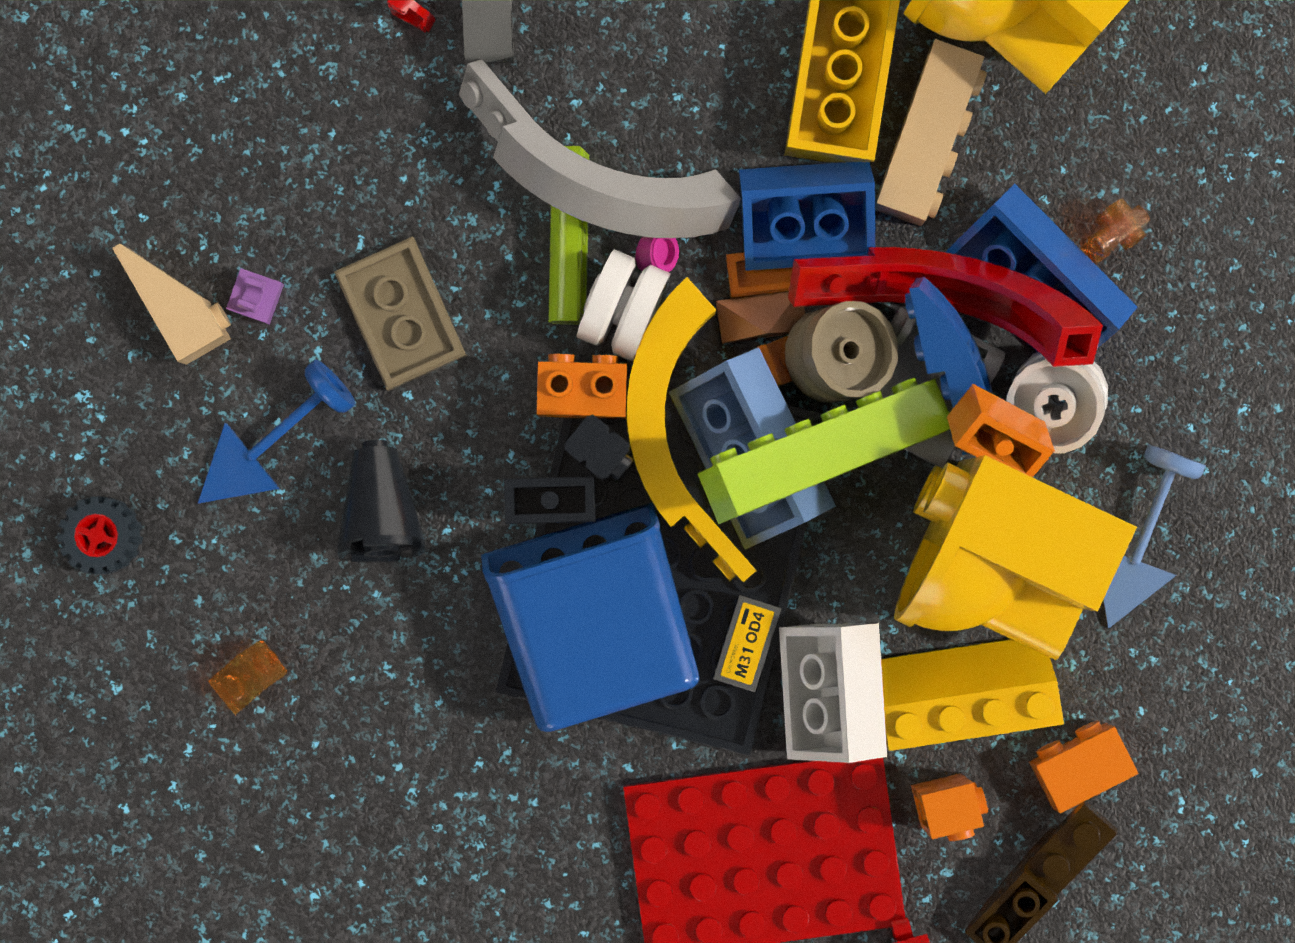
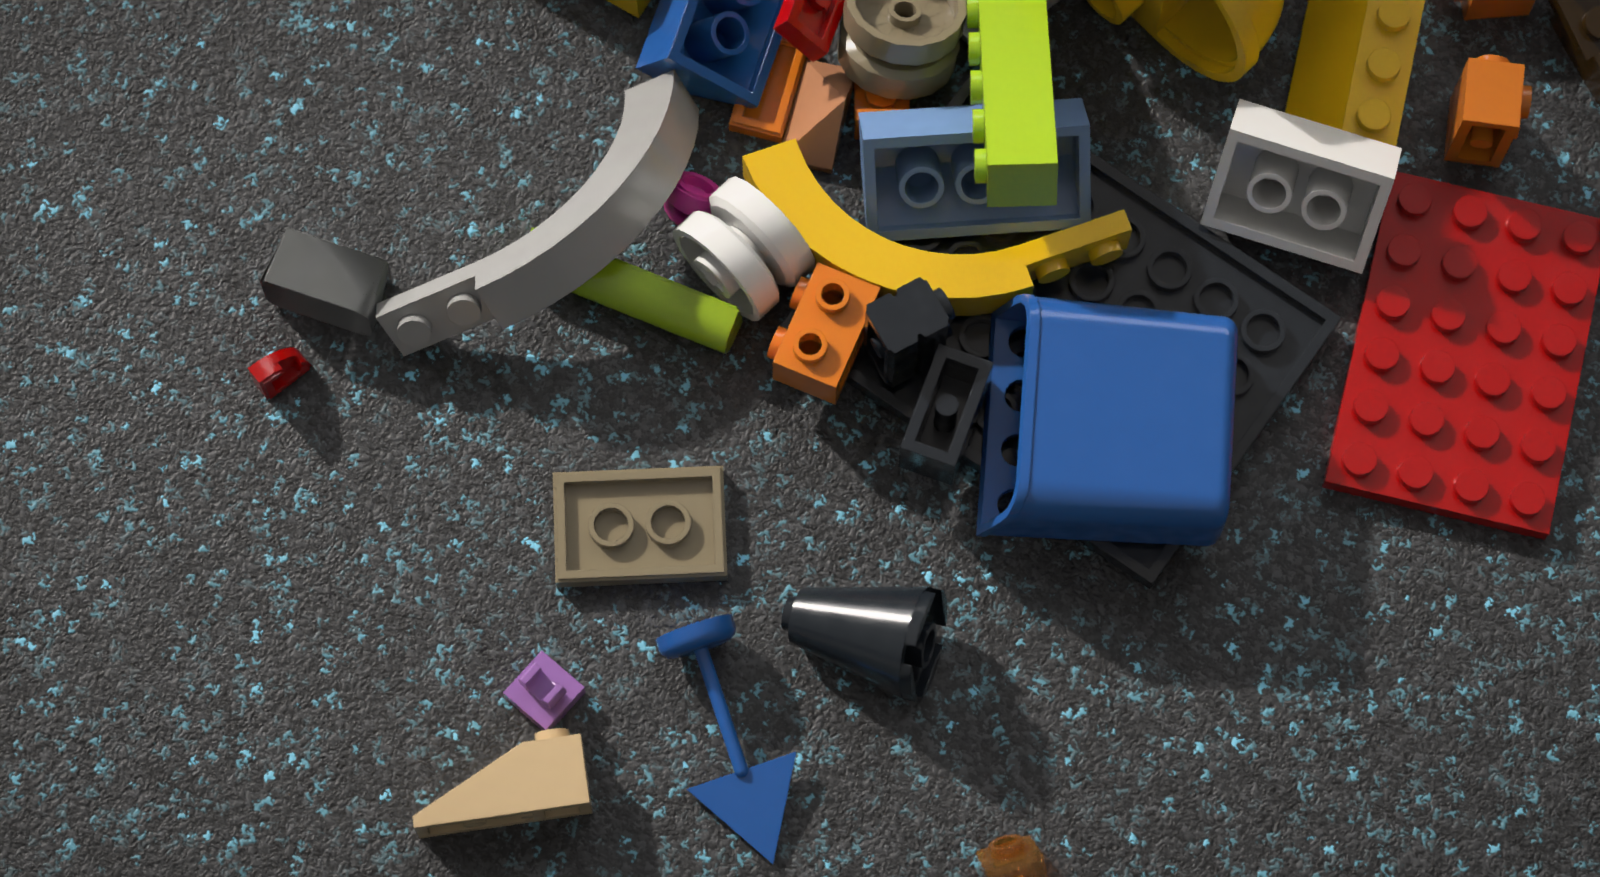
camera: 70 degrees left, 15 degrees down
tile [713,595,782,692] -> none

